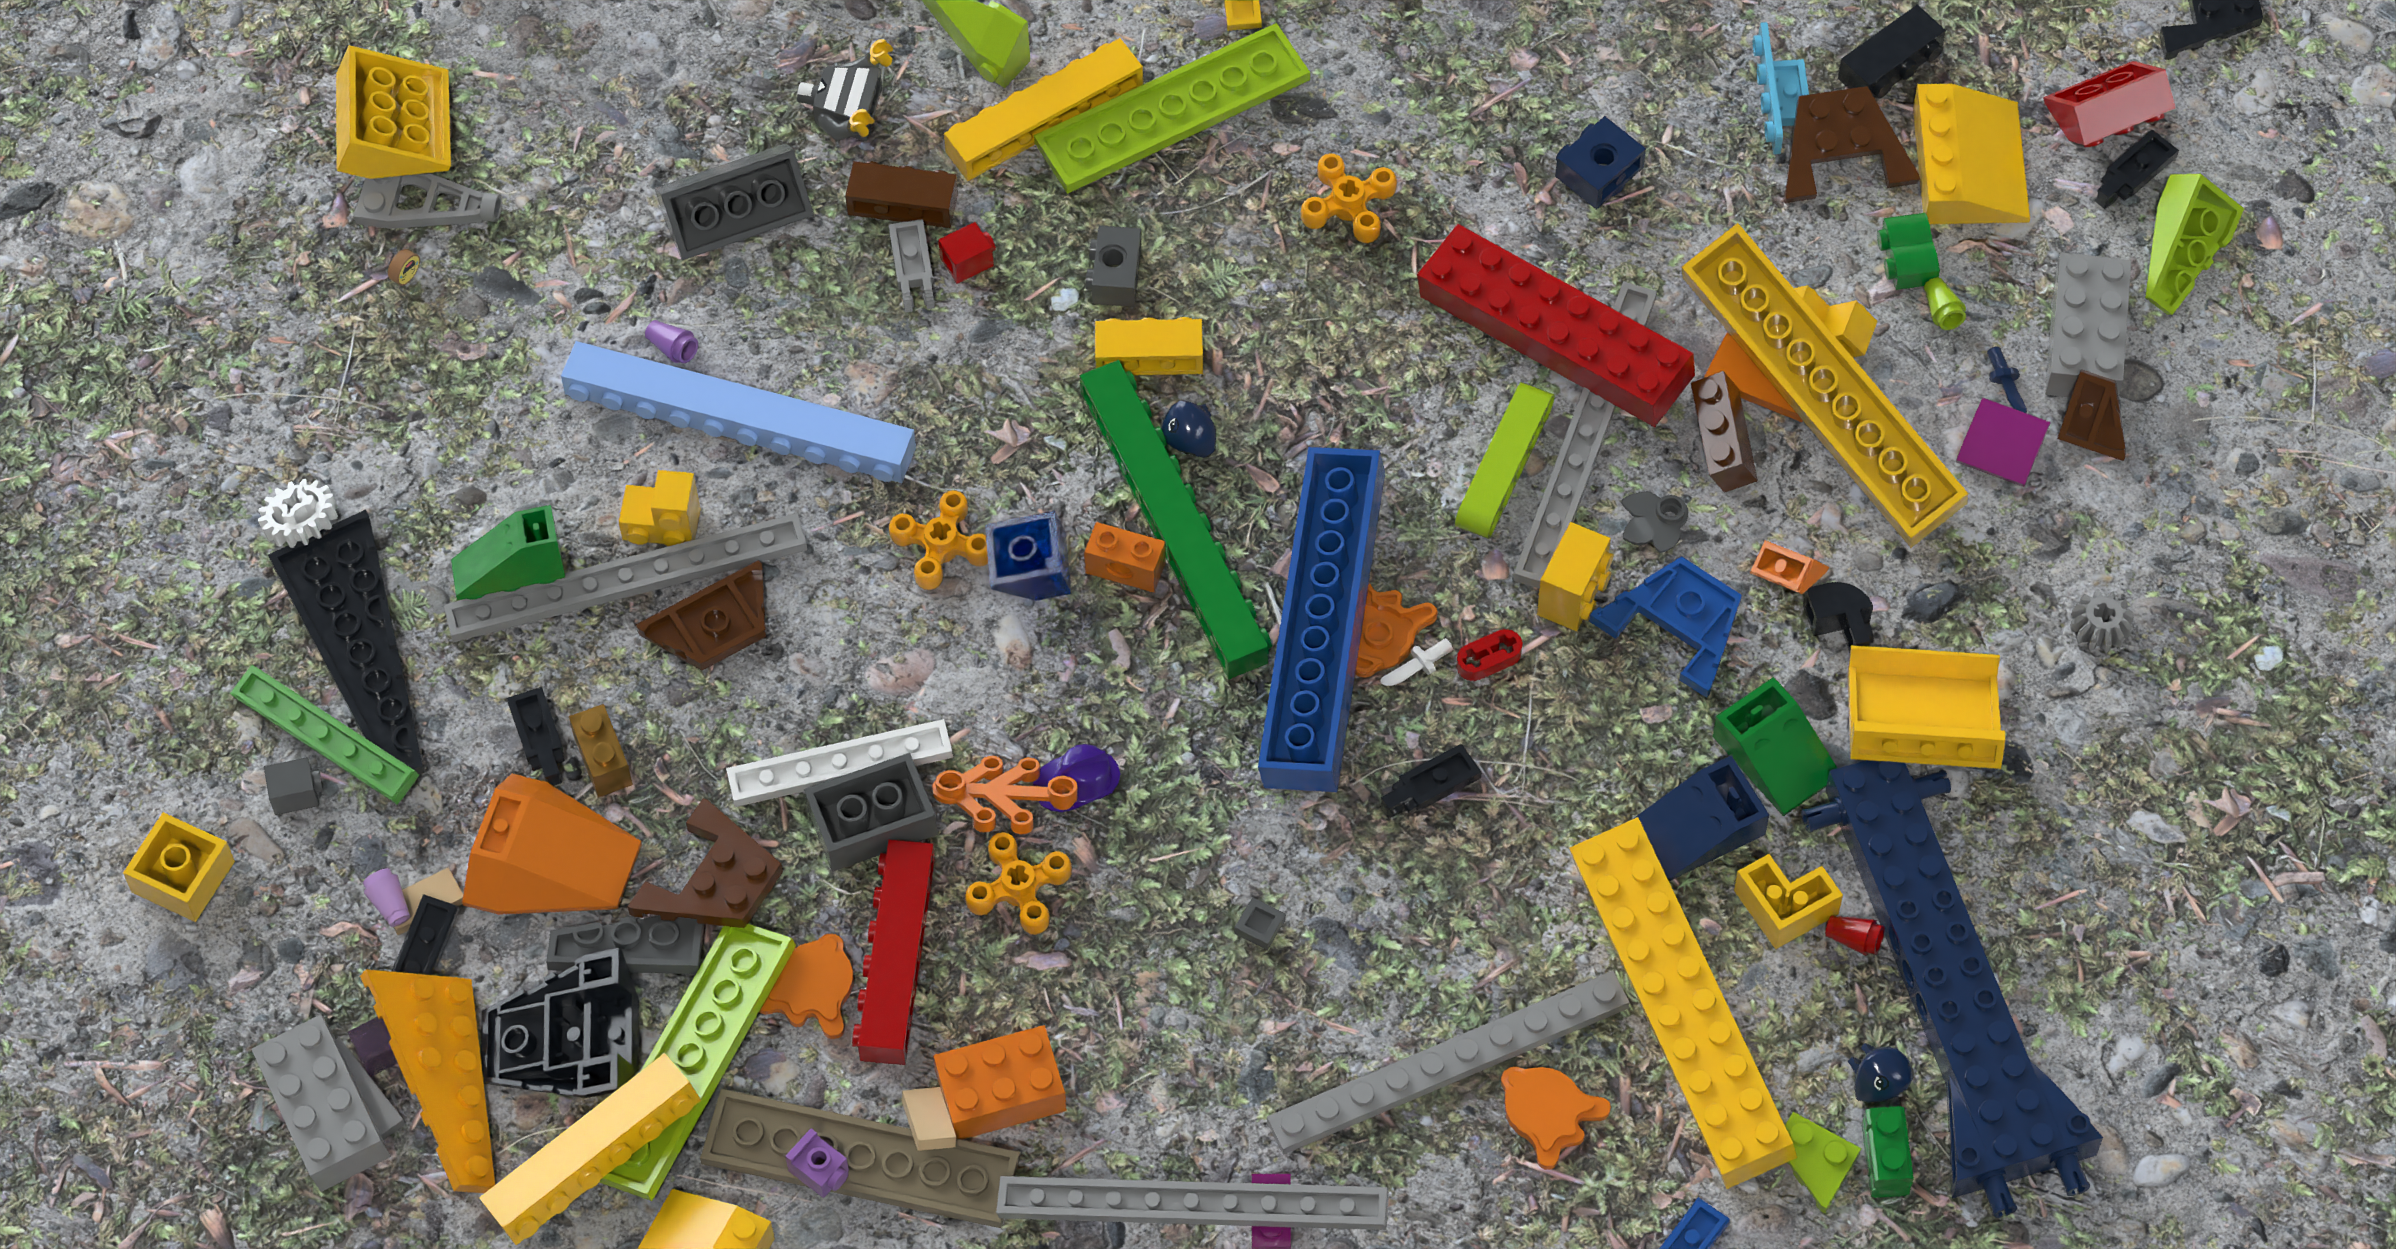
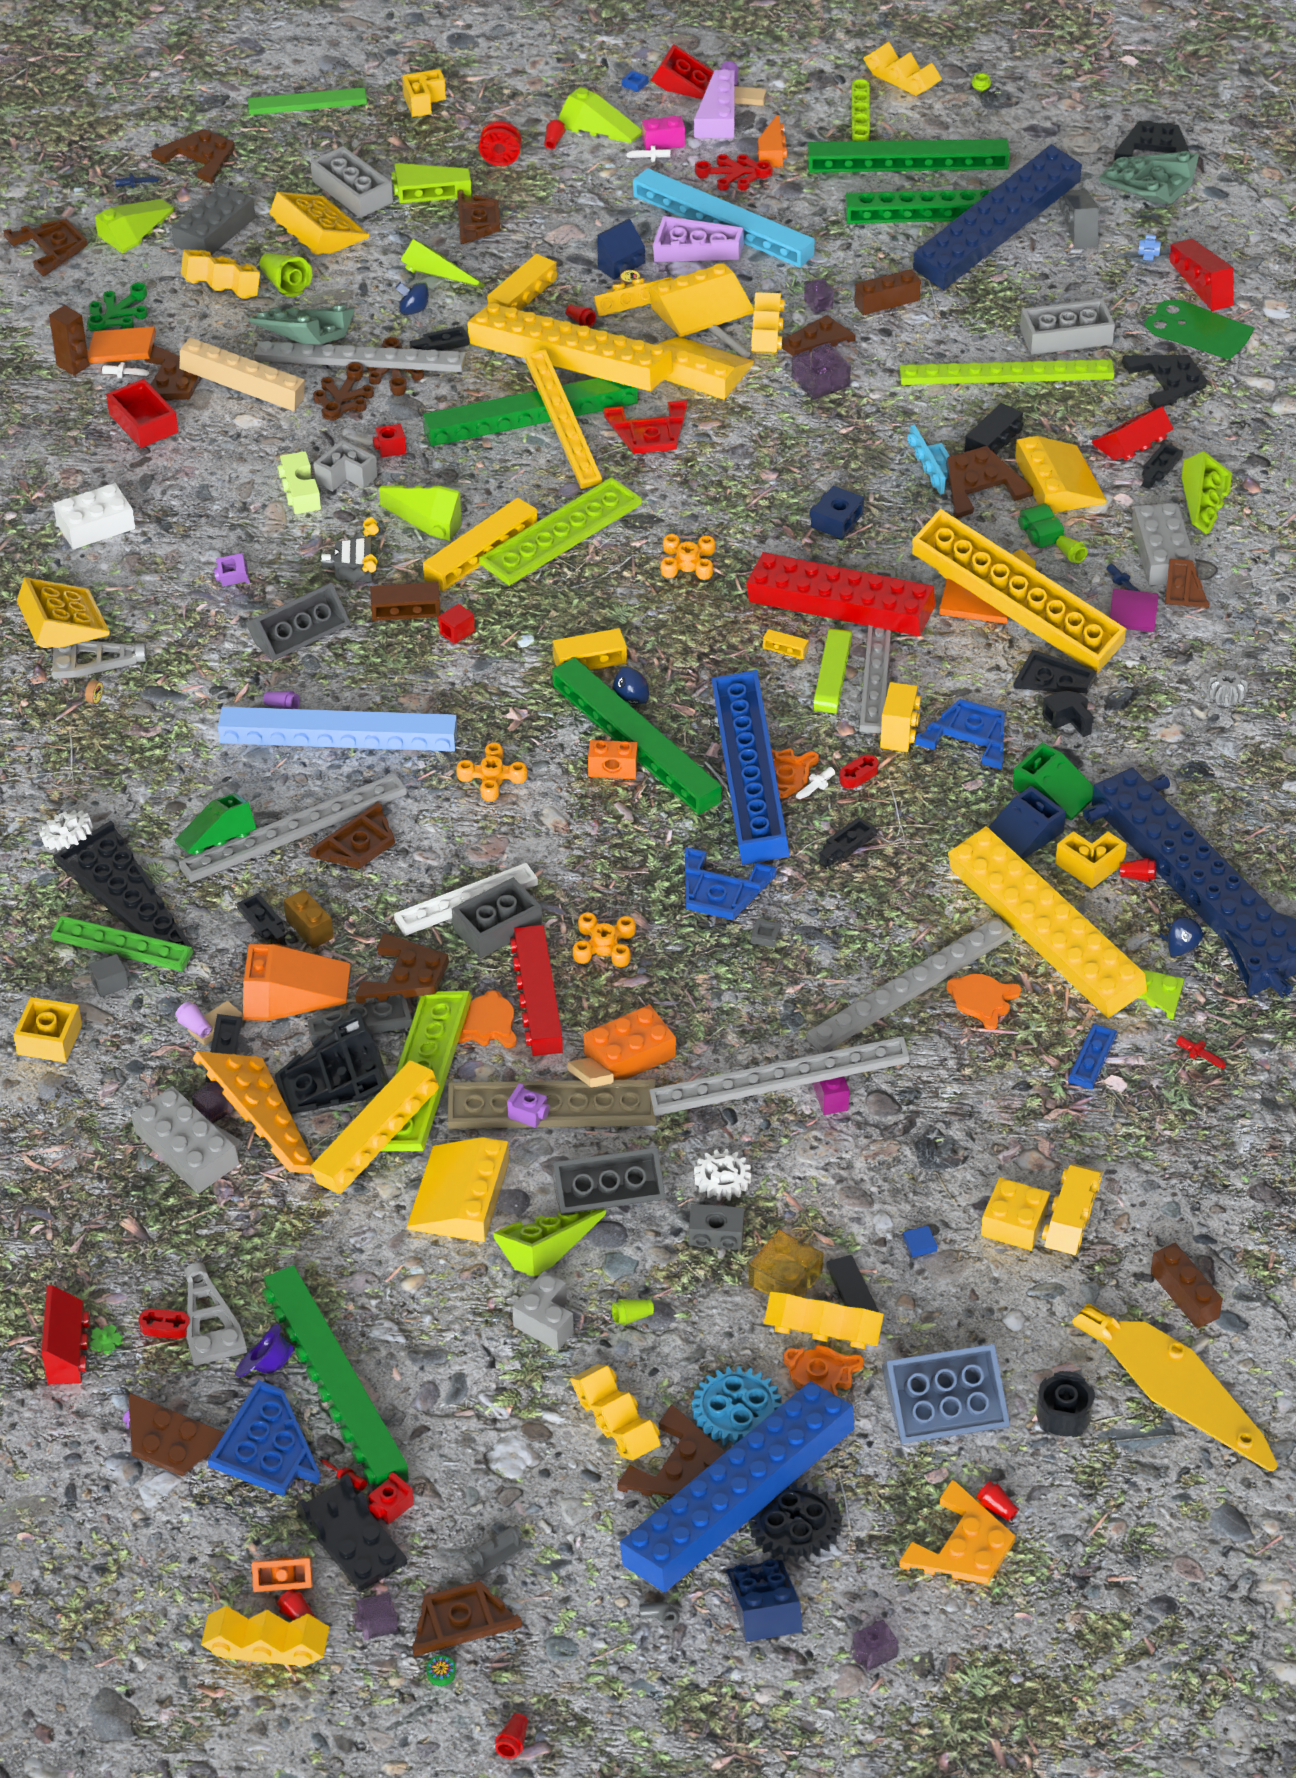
camera: 15 degrees left, 15 degrees down
yellow brick [619,470,701,546] -> none
light grey hinge [888,220,935,313] -> none
orange plant [932,756,1078,834] -> none
clear blue slope [985,510,1072,601] -> none
dark purple piece [1033,744,1120,812] -> none
dark grey brick [1086,225,1142,307] -> none
dark grey plate [1621,491,1689,553] -> none
reddish brown brick [1691,371,1758,493] -> none
orange slope [1750,540,1829,594] -> none
yellow panel [1848,645,2006,769] -> none
green brick [1861,1106,1914,1198] -> none
none -> medium lavender brick [214,553,250,587]
none -> blue wing [685,847,777,920]
none -> yellow piece [763,629,809,660]
none -> black wing [1014,649,1097,694]

